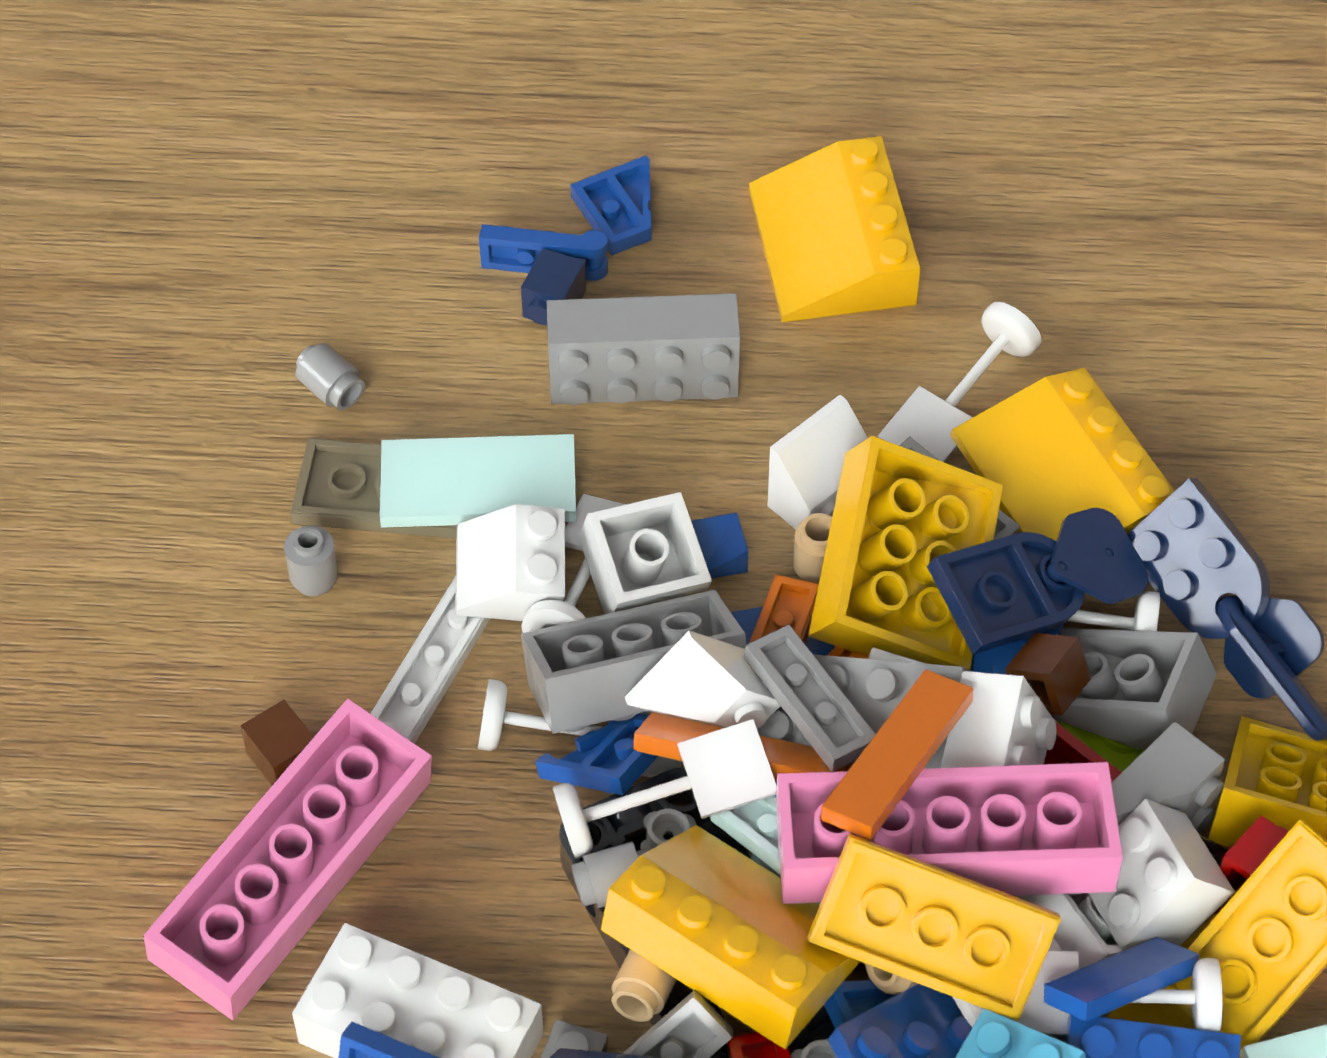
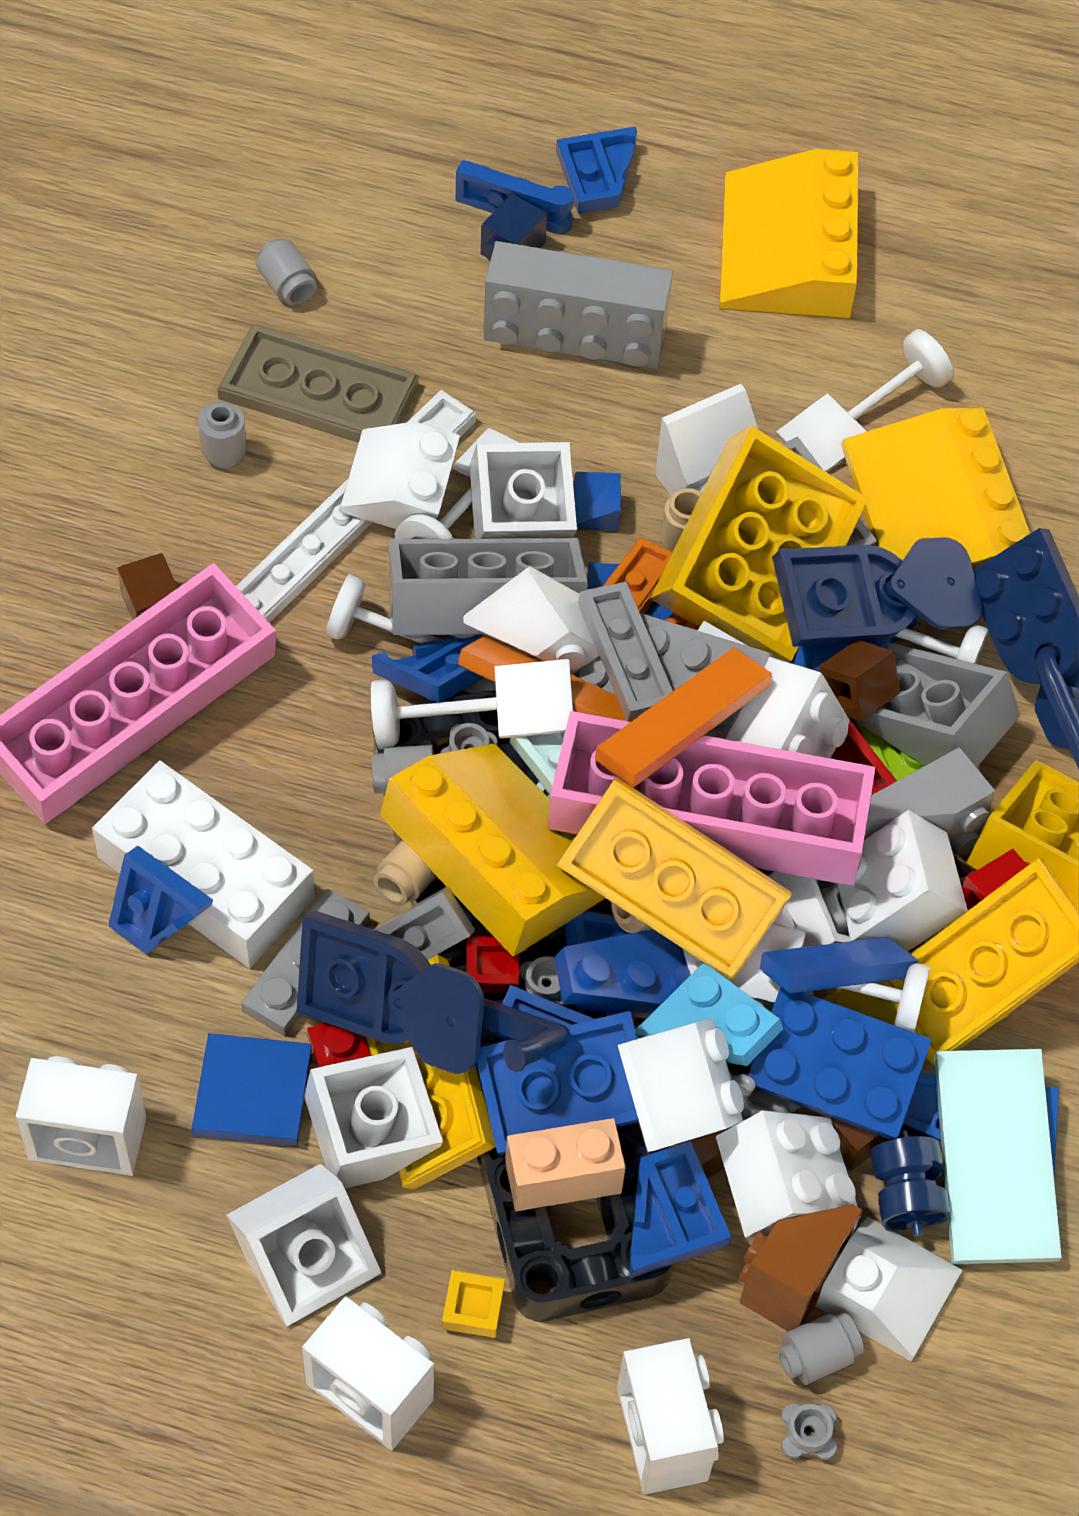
camera: 10 degrees right, 5 degrees up
light aqua tile [380,434,576,527] -> none

